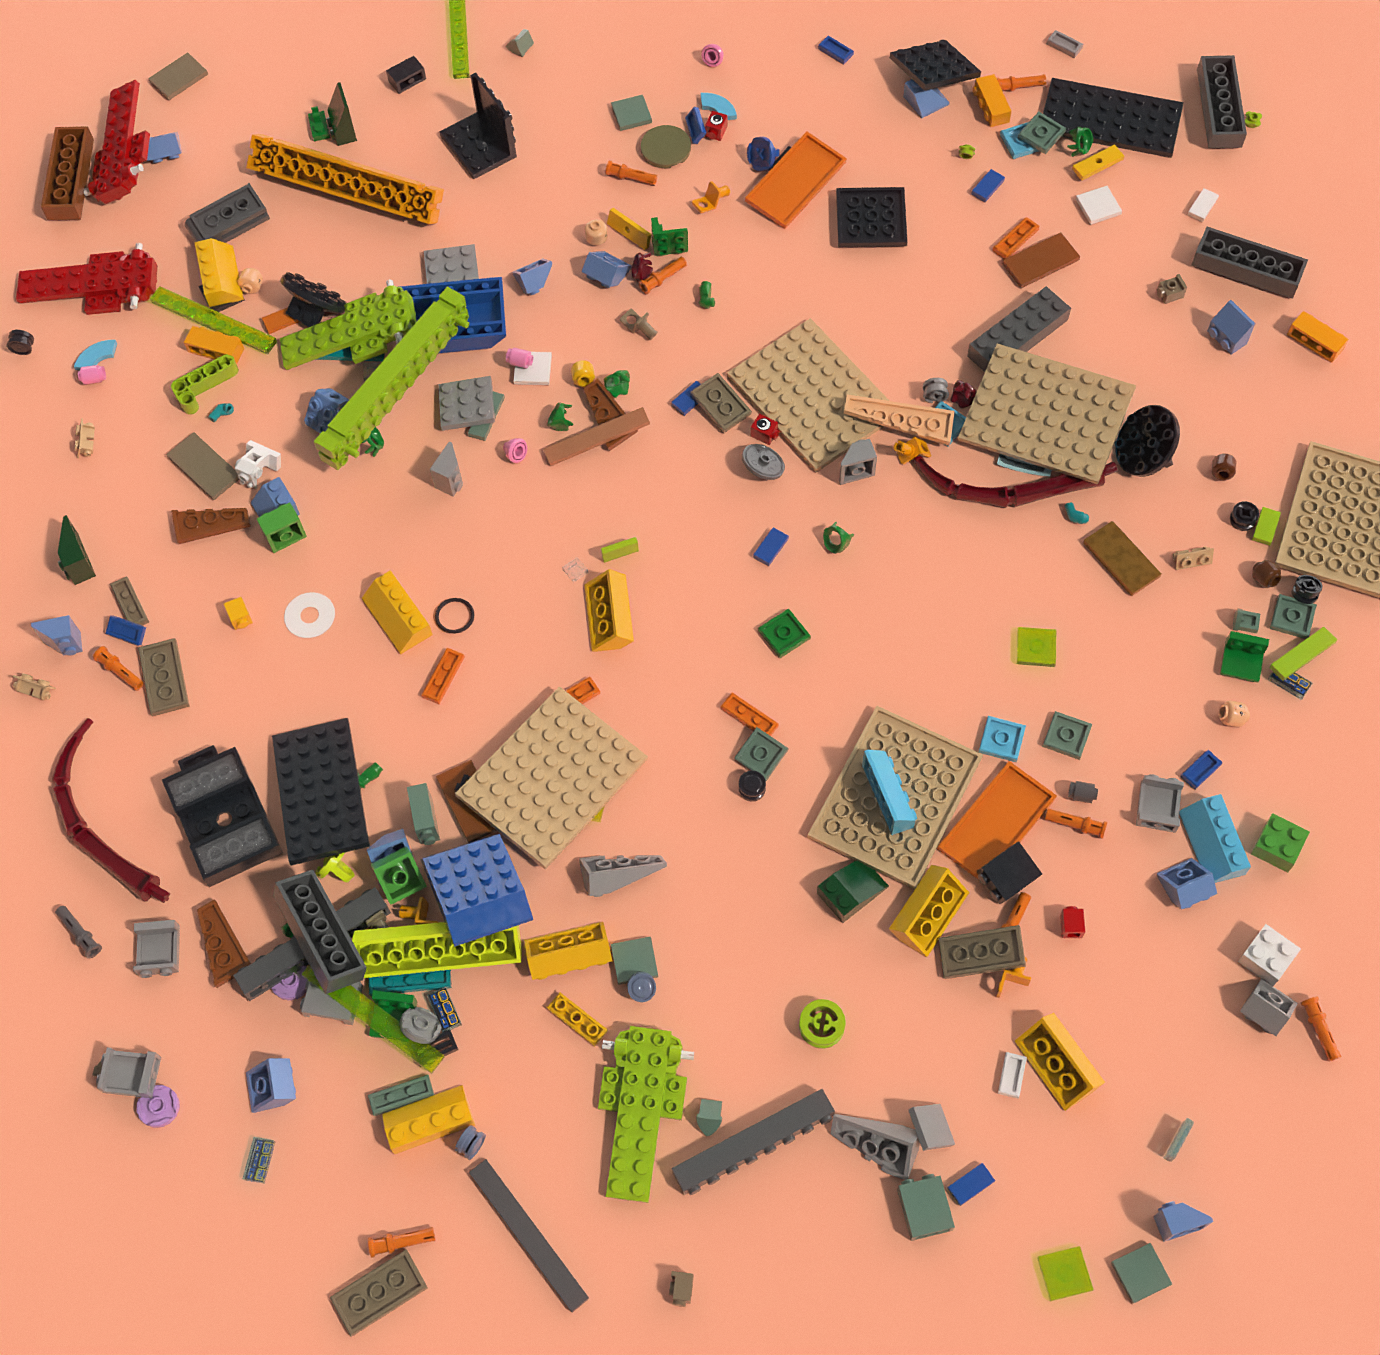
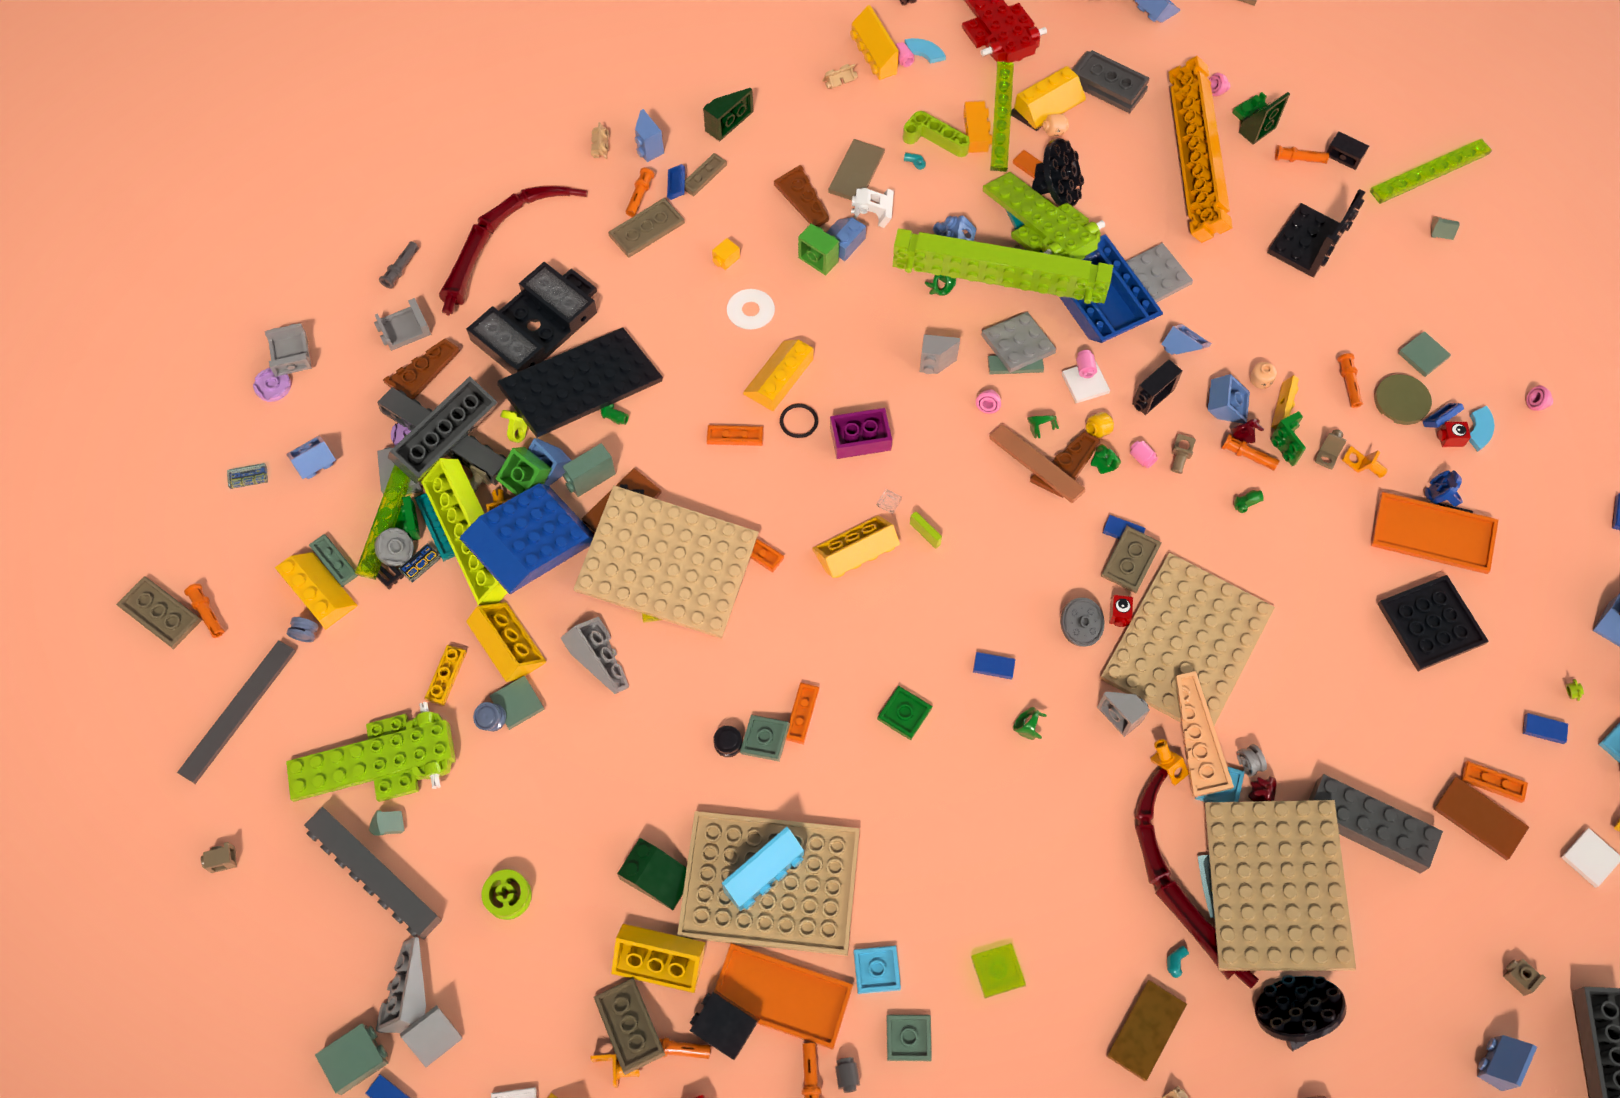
camera: 65 degrees right, 0 degrees up
none -> magenta brick [830,408,892,459]
none -> yellow slope [850,5,899,80]
none -> bright pink brick [1130,441,1158,468]
none -> black window [1132,360,1183,415]
none -> bright pink brick [1209,72,1230,96]
none -> orange pin [1275,145,1329,164]
none -> dark tan bracket [1315,430,1347,470]

